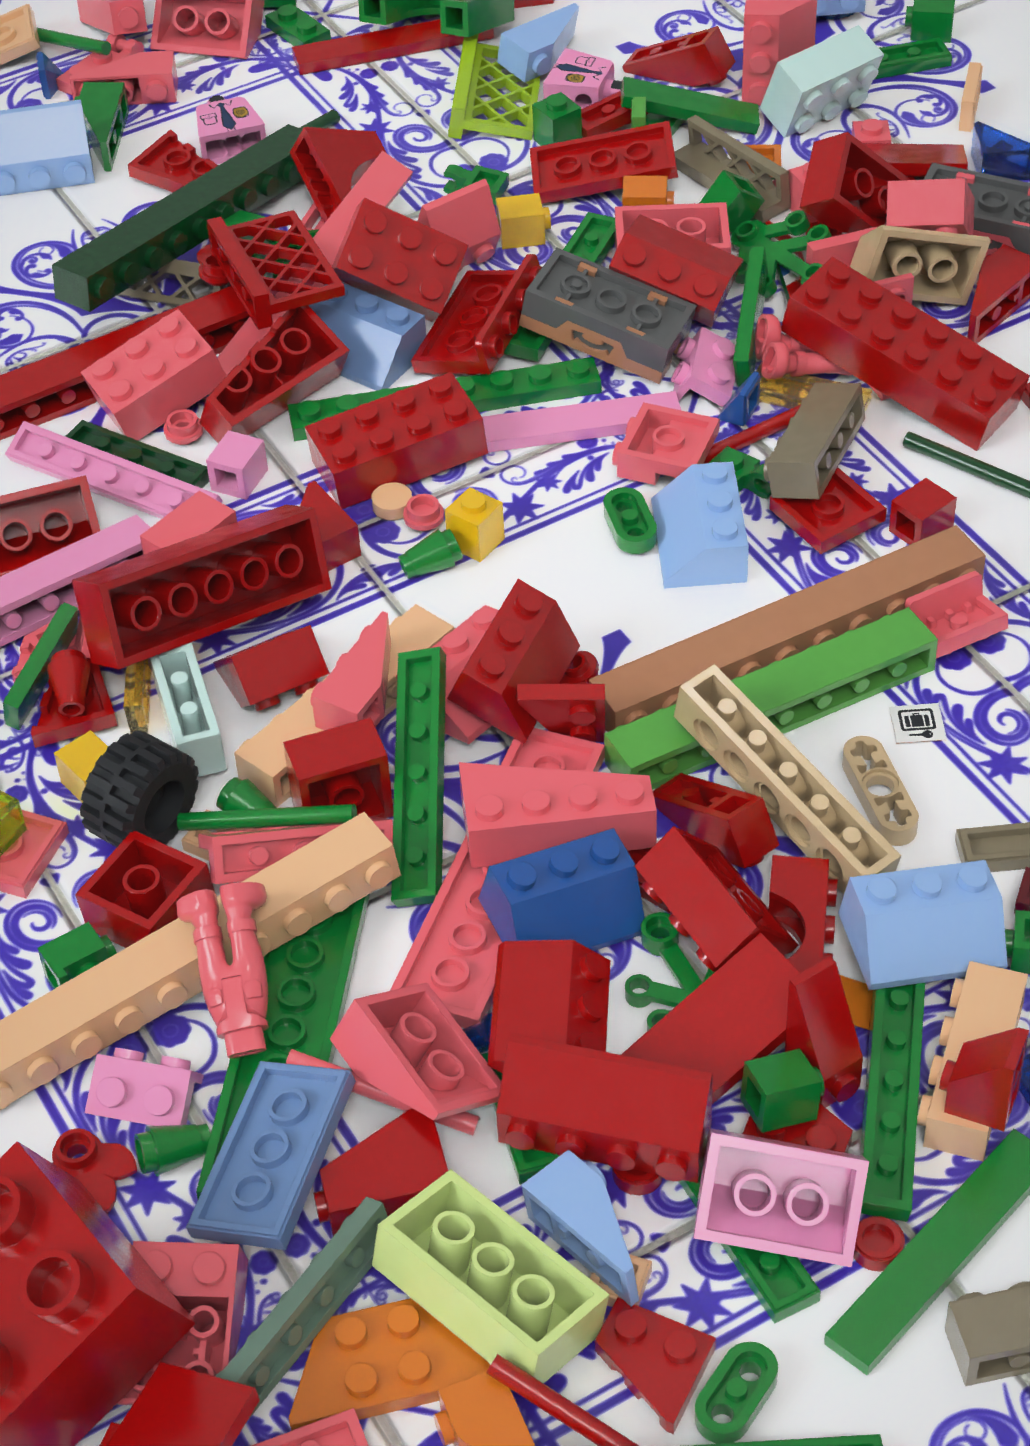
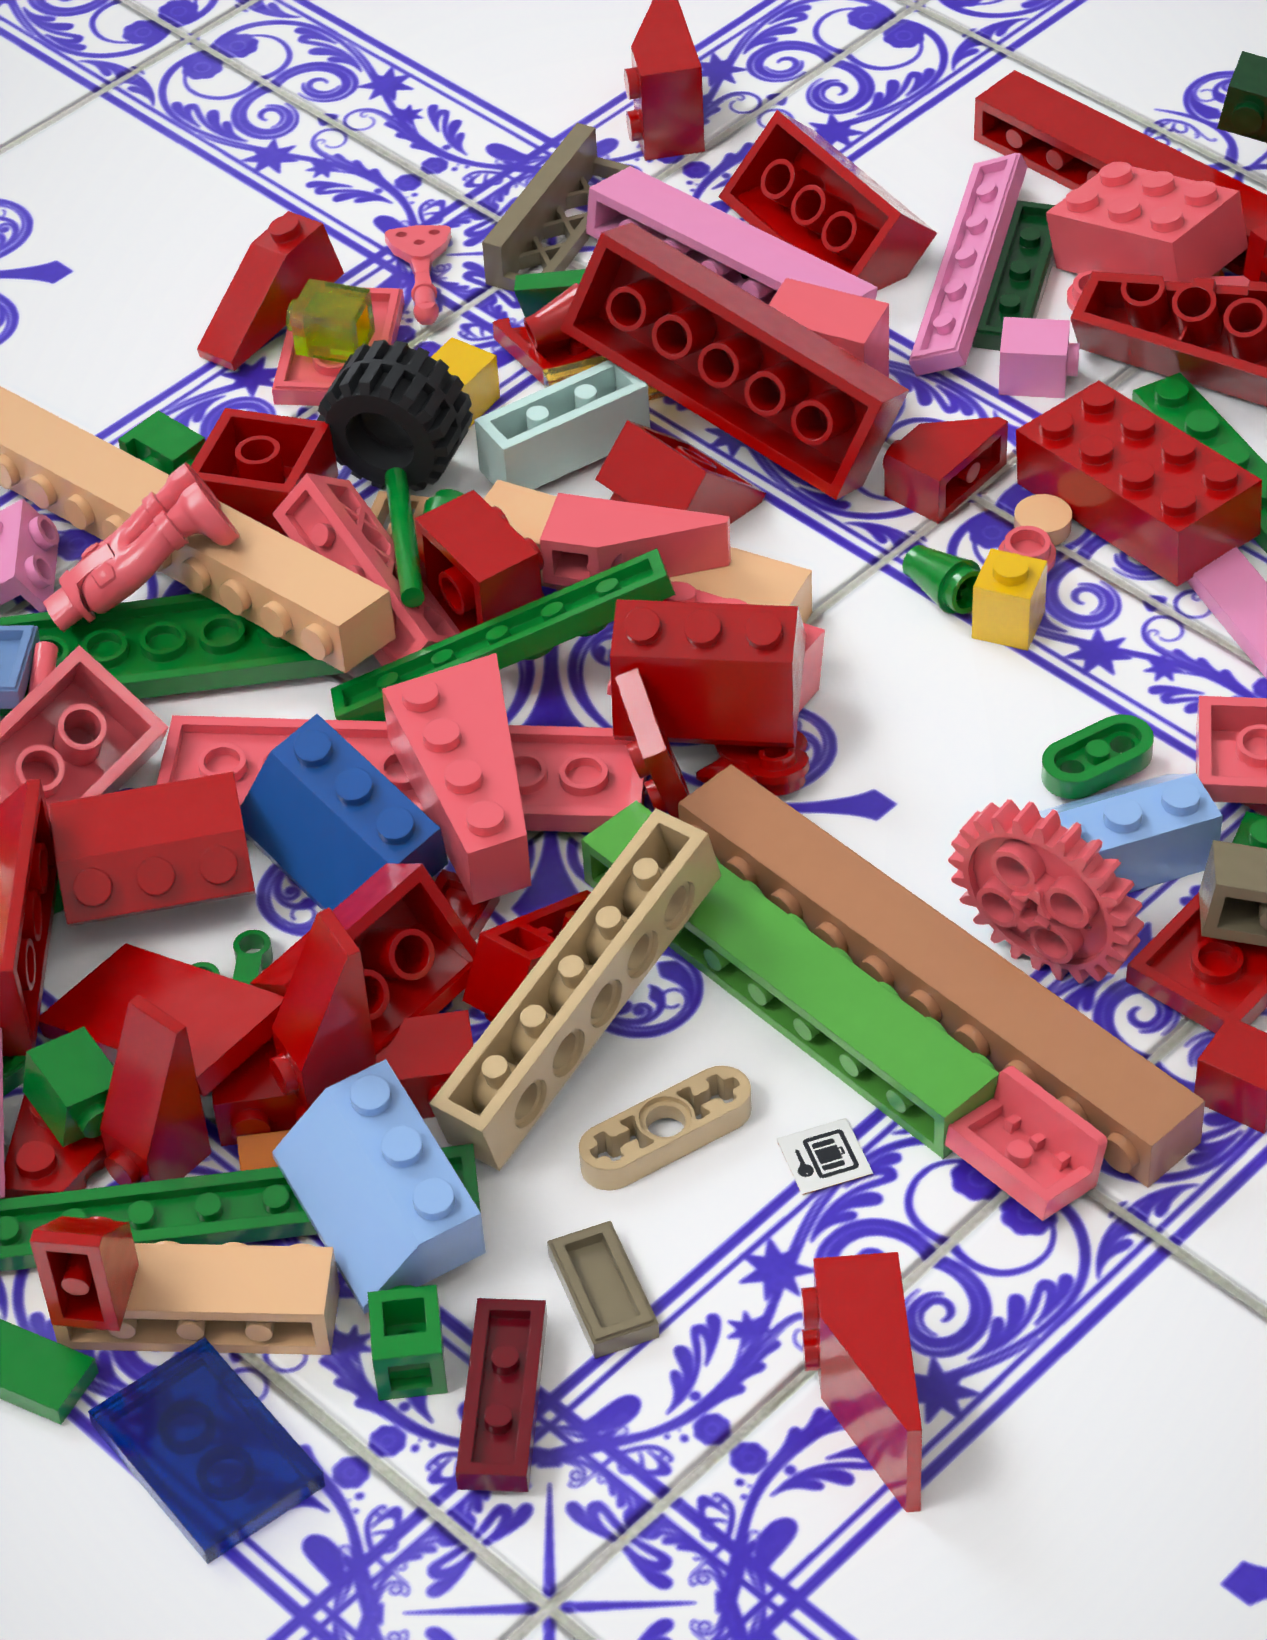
camera: 75 degrees right, 0 degrees up
none -> red slope [269,907,377,1111]
none -> coral gear [948,799,1144,983]

